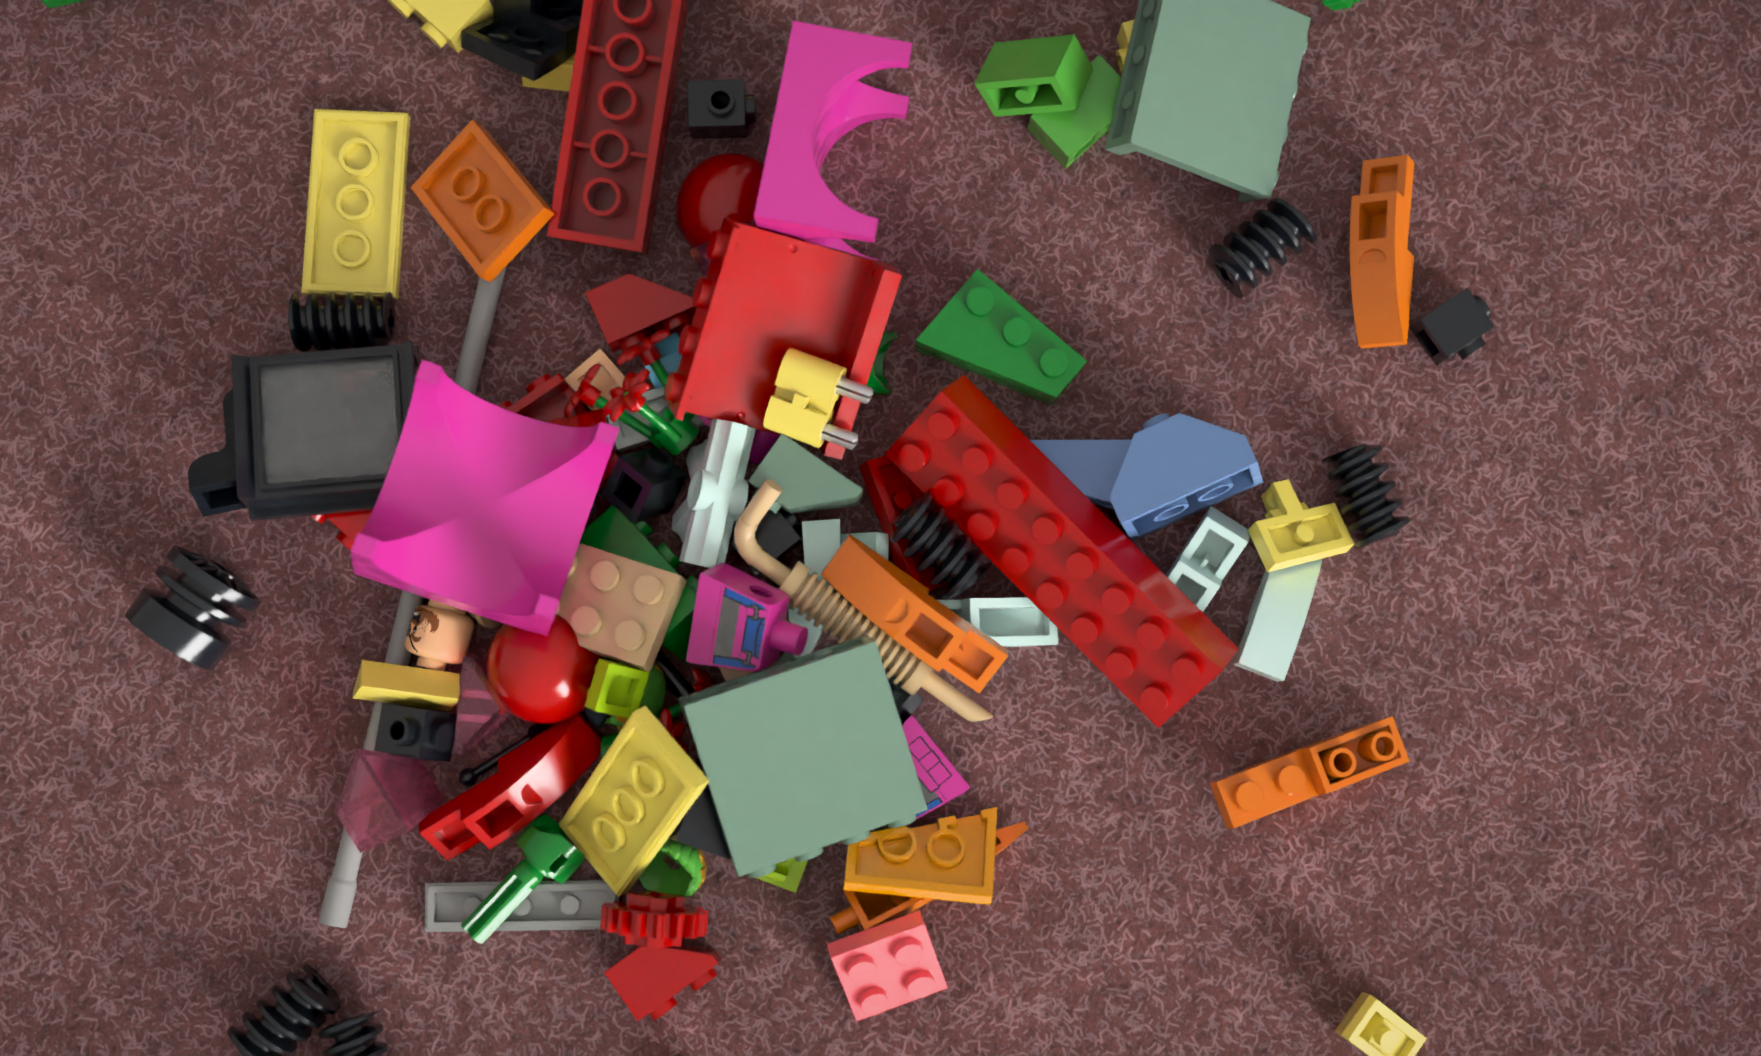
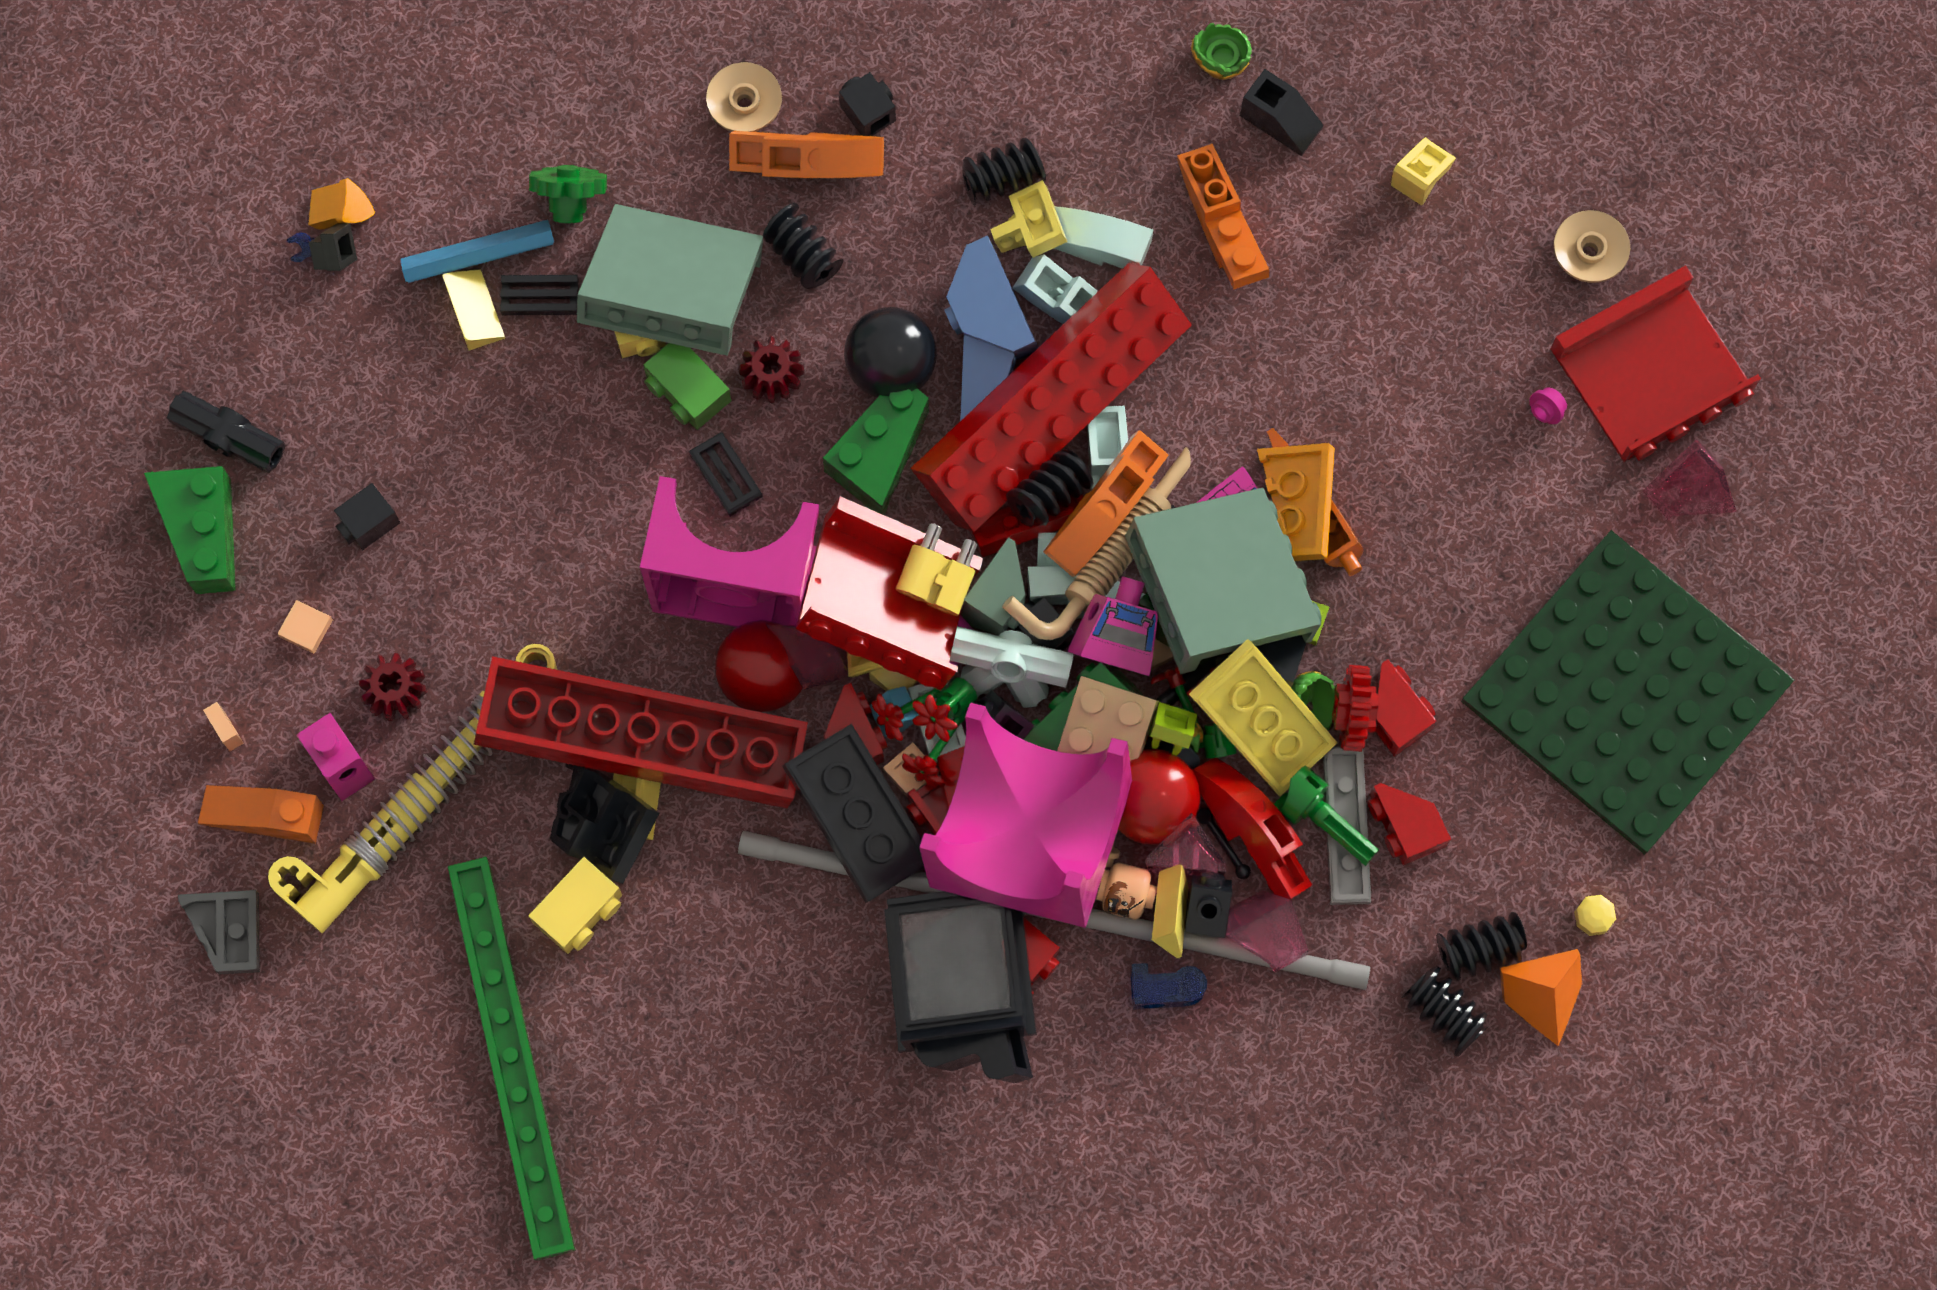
camera: 90 degrees left, 10 degrees down
black wheel [125,545,261,670] -> none
black piece [288,292,395,352] -> none
light yellow tile [301,109,410,299] -> none
orange plate [410,119,555,283] -> none
black brick [687,79,756,139] -> none
coral plate [827,910,948,1021] -> none
bright green brick [974,34,1093,117] -> none
none -> black tile [689,432,763,517]
none -> tan dish [706,62,782,132]
none -> dark red gear [738,336,804,404]
none -> black tile [782,724,924,903]
none -> black piece [844,307,937,398]
none -> clear blue leg [1130,963,1207,1010]
none -> bright green hair [1191,23,1252,80]
none -> black slope [1240,69,1323,156]
none -> red slope [1367,783,1451,866]

